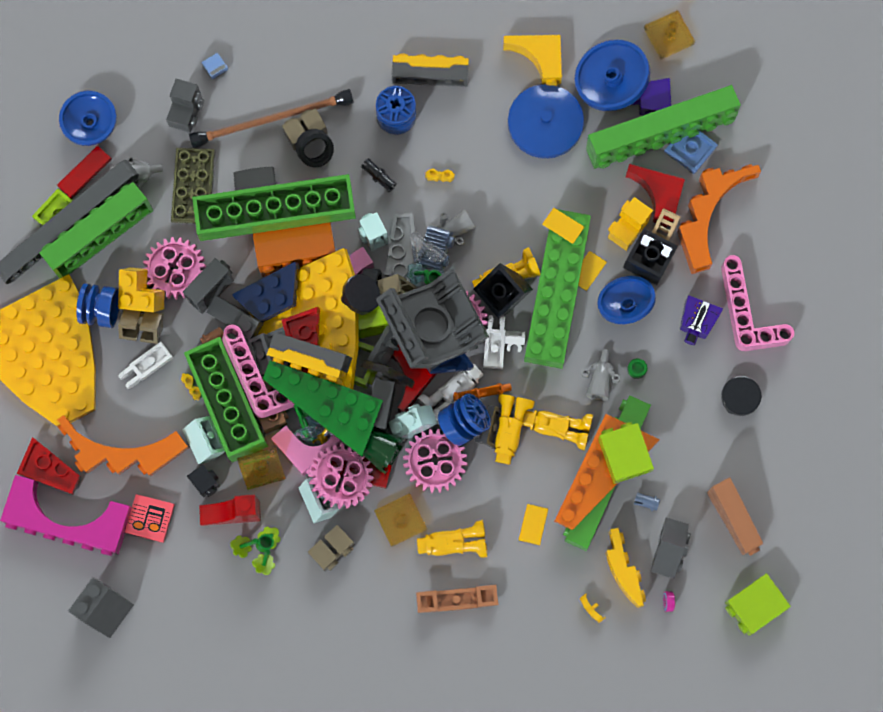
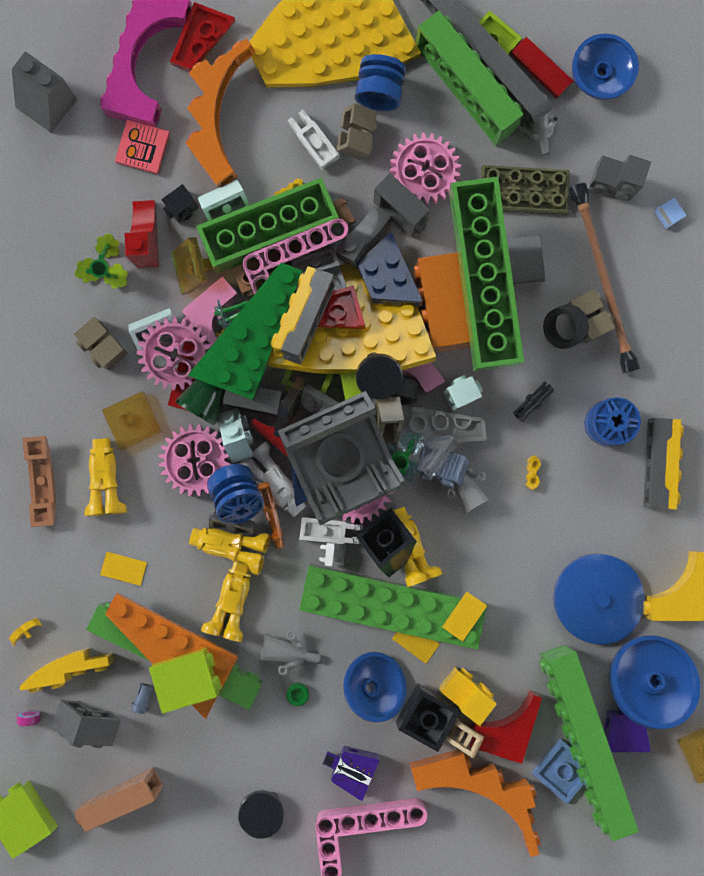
camera: 90 degrees right, 10 degrees up
yellow brick [118,267,165,312] -> none

